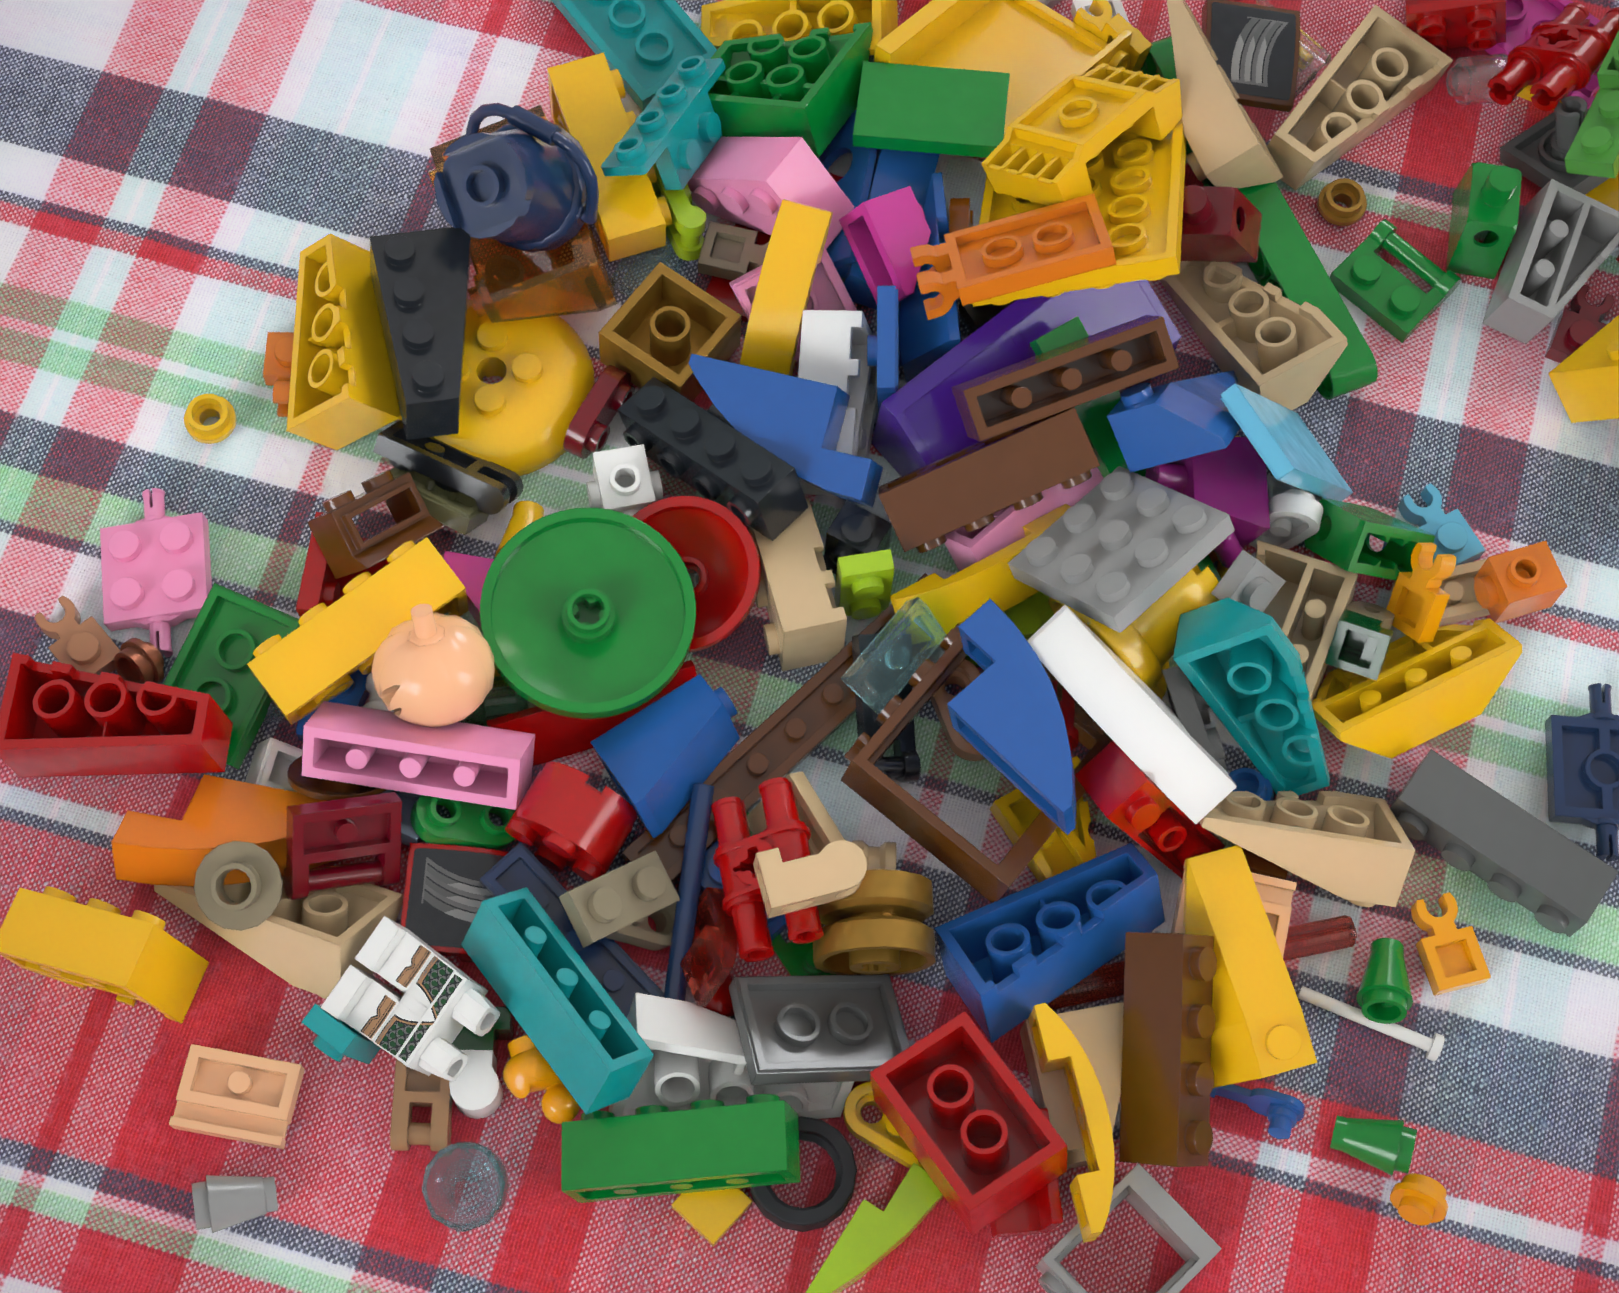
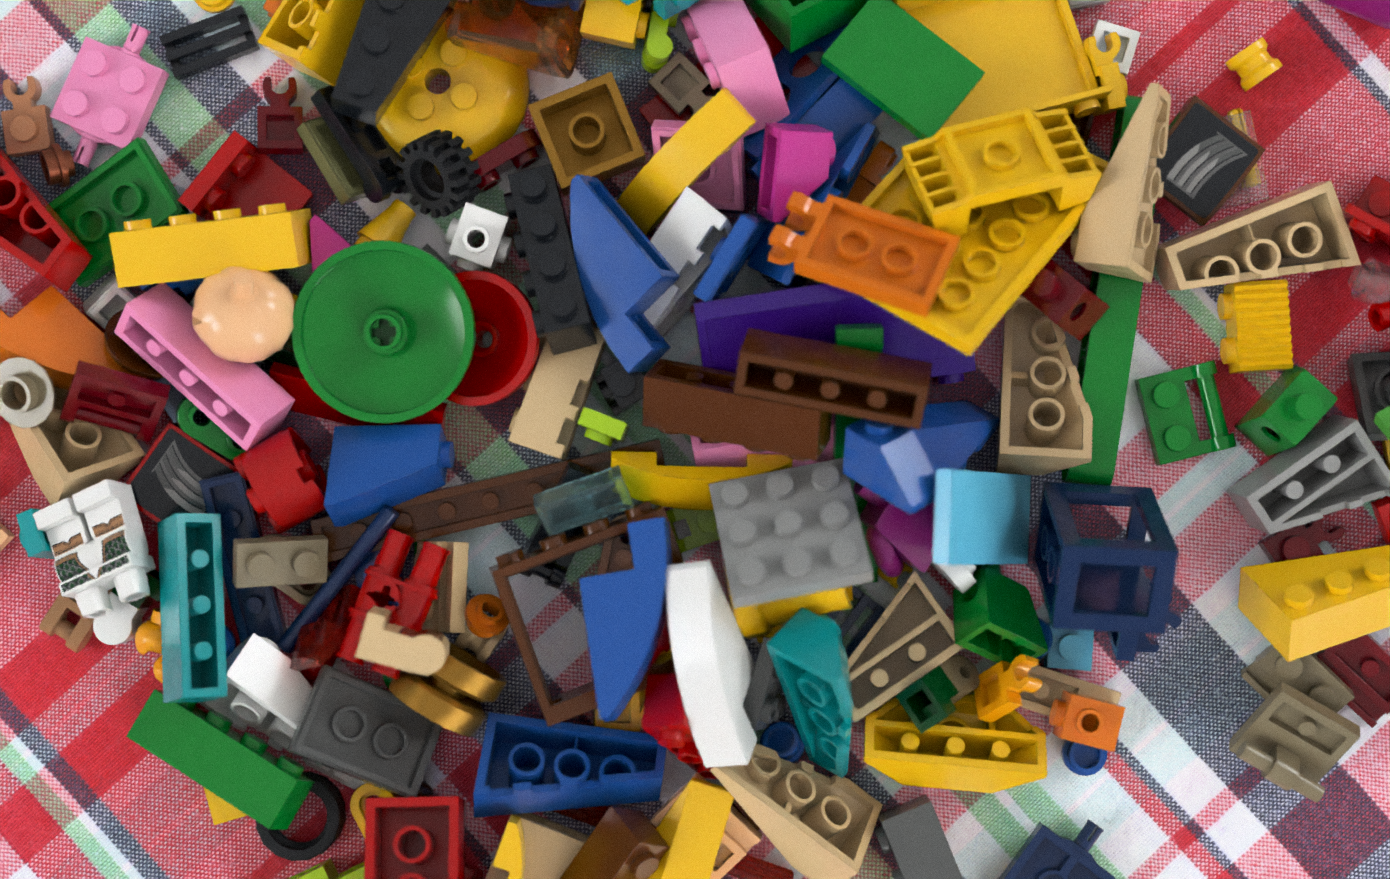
camera: 35 degrees right, 20 degrees up
reddish brown window [307,470,445,579] -> none
clear light blue hair [421,1141,510,1232] -> none
light grey bracket [1211,550,1286,612] -> none
pearl gold plate [1317,178,1367,226] -> none
none -> black tile [159,5,261,81]
none -> dark red plate [257,77,303,155]
none -> black tyre [396,129,481,218]
none -> orange plate [465,594,509,638]
none -> dark blue piece [1033,482,1182,661]
none -> blue plate [1062,740,1107,776]
none -> yellow brick [1217,279,1294,374]

